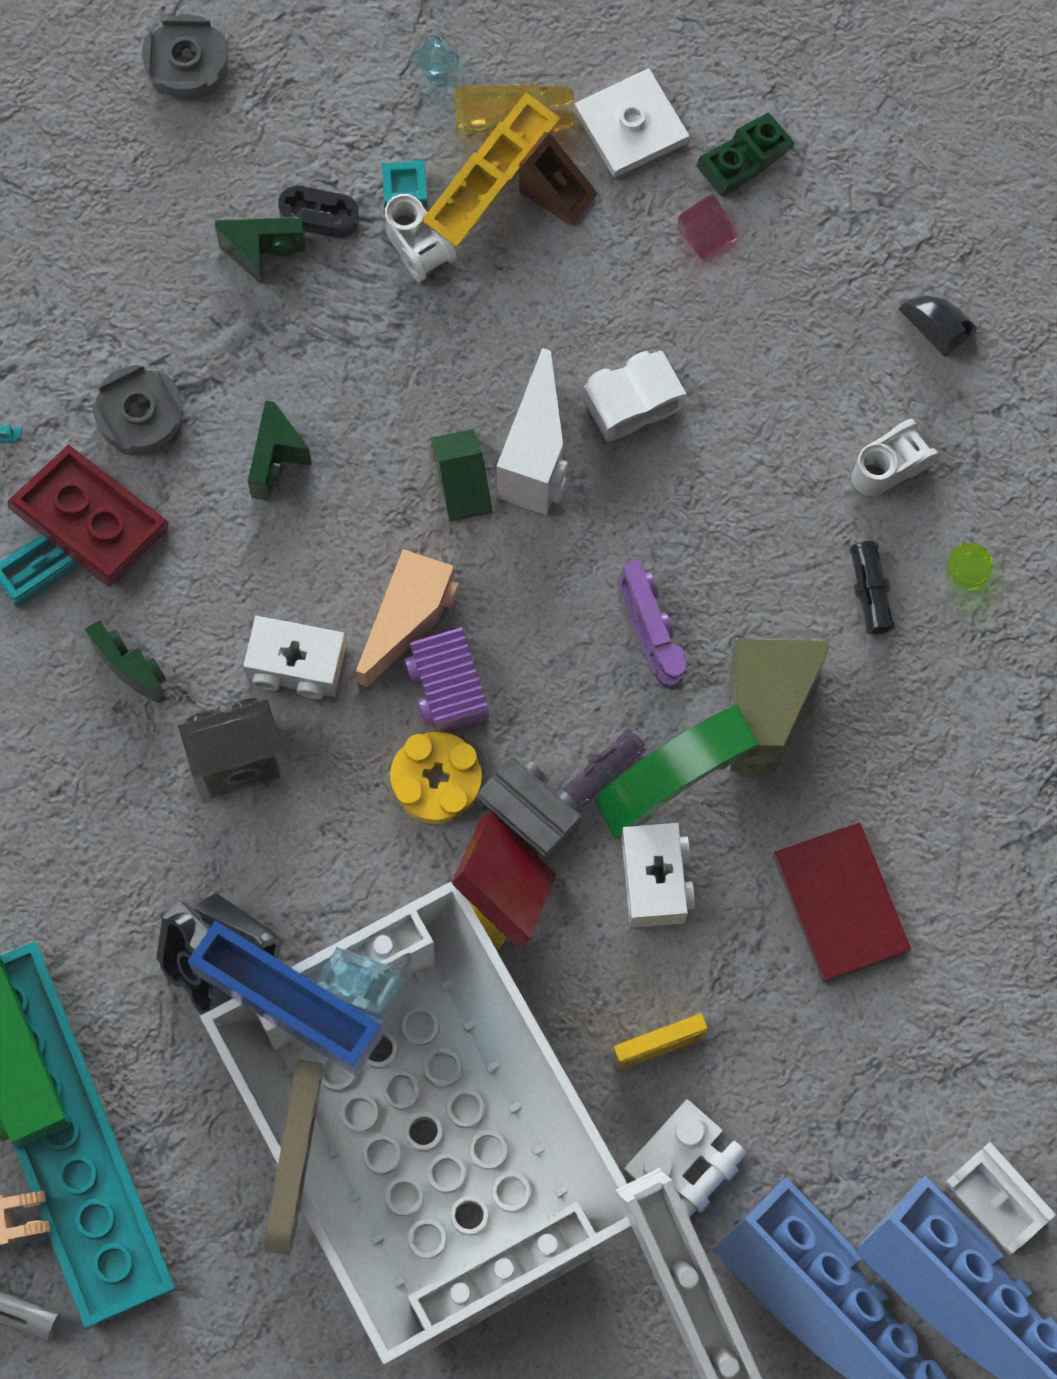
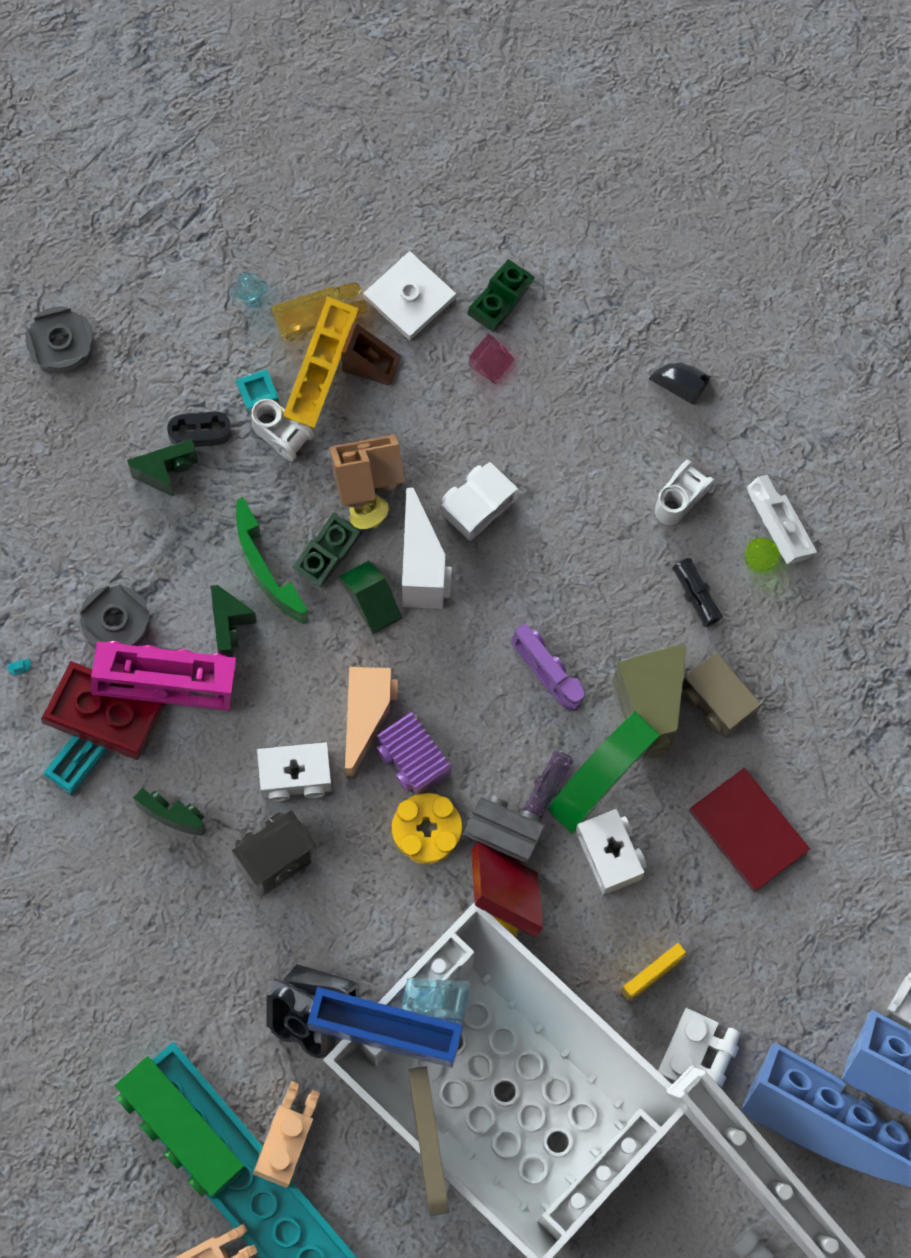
camera: 20 degrees left, 0 degrees up
none -> dark pink brick [91,641,236,711]
none -> green slope [236,497,309,624]
none -> light nougat hinge [253,1081,320,1188]
none -> dark green slope [292,513,363,587]
none -> medium nougat brick [329,434,405,508]
none -> light yellow hat [349,494,389,529]
none -> dark tan brick [682,653,761,738]
none -> white hinge [747,475,817,564]

